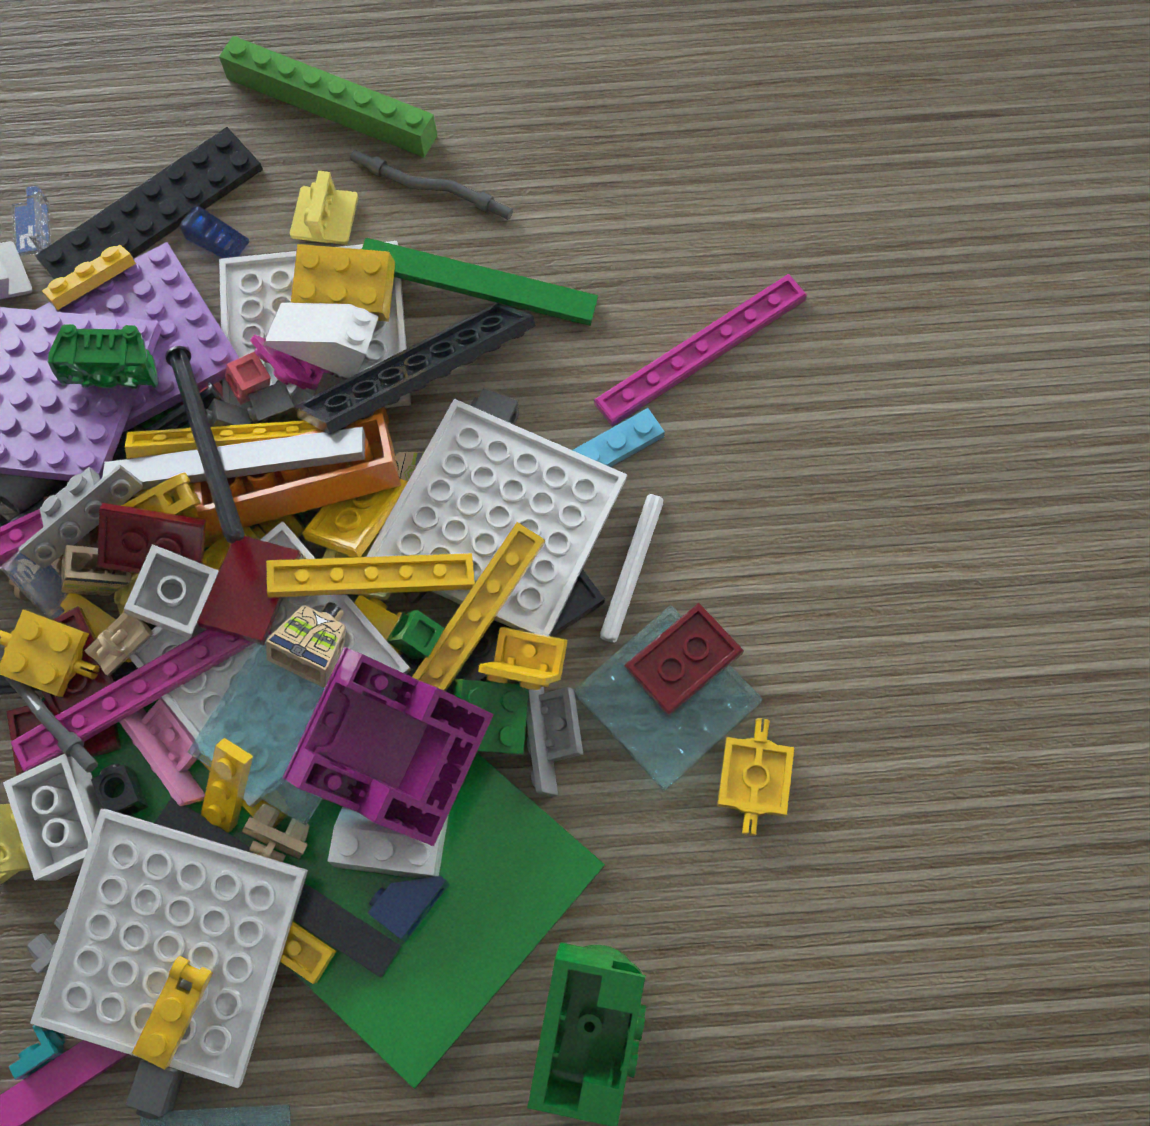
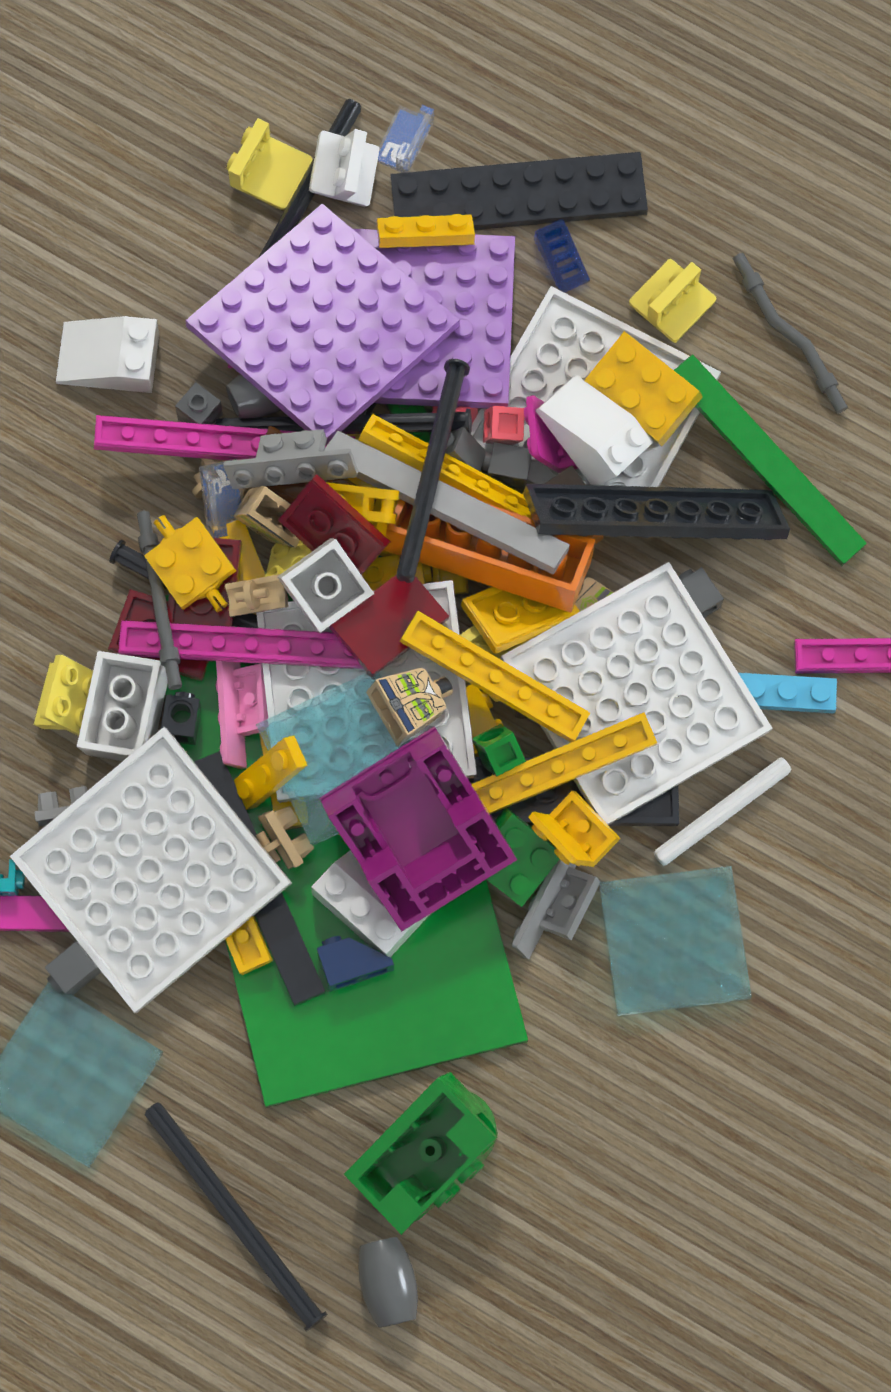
camera: 30 degrees right, 5 degrees up
green piece [48,324,159,389] -> none
yellow plate [132,956,213,1070] -> none
bright green brick [219,36,437,158] -> none
dark red tile [624,603,744,718] -> none
yellow plate [717,718,794,836] -> none

